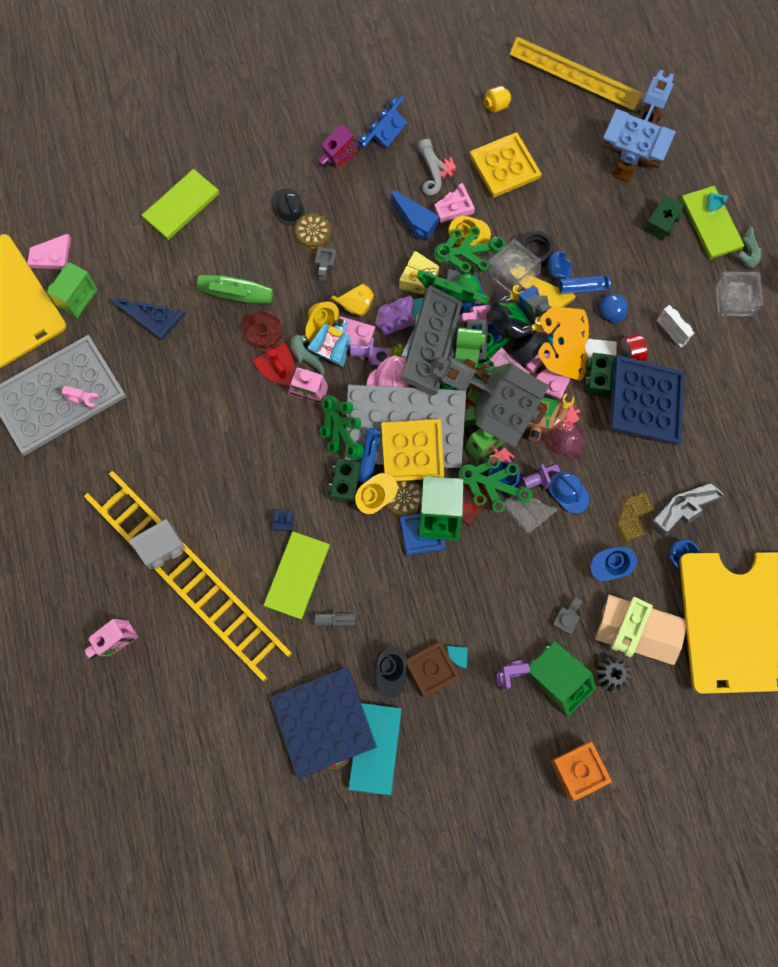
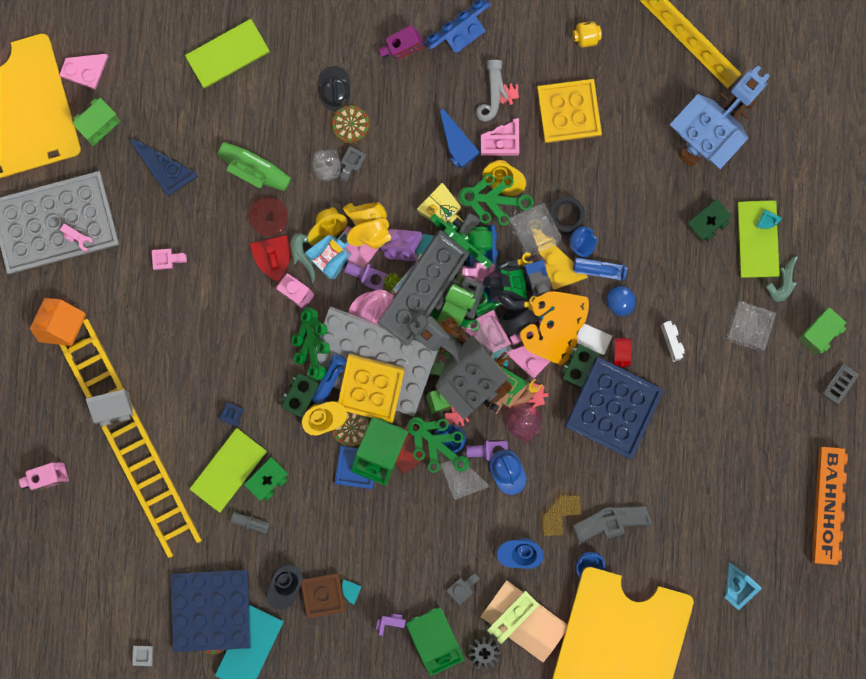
camera: 20 degrees right, 10 degrees up
none -> orange slope [30,298,86,346]
none -> light grey plate [132,646,153,666]
none -> bright pink plate [152,249,187,270]
none -> green brick [244,457,289,502]
none -> clear helmet [312,149,341,181]
none -> yellow piece [347,218,391,249]

